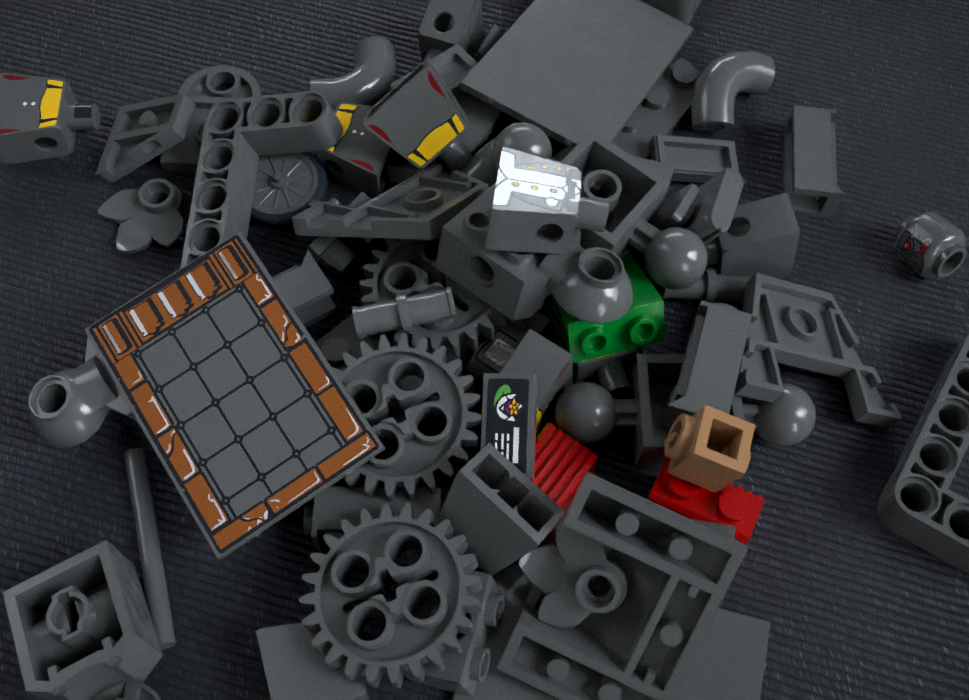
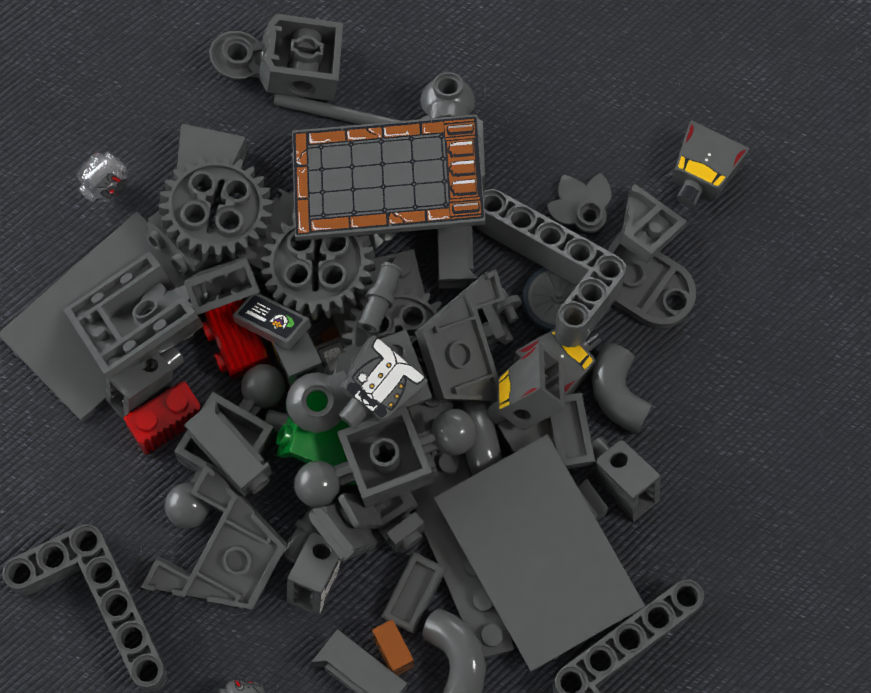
camera: 120 degrees right, 10 degrees up
medium nougat brick [663,404,755,493] -> none
none -> dark orange piece [372,619,414,676]

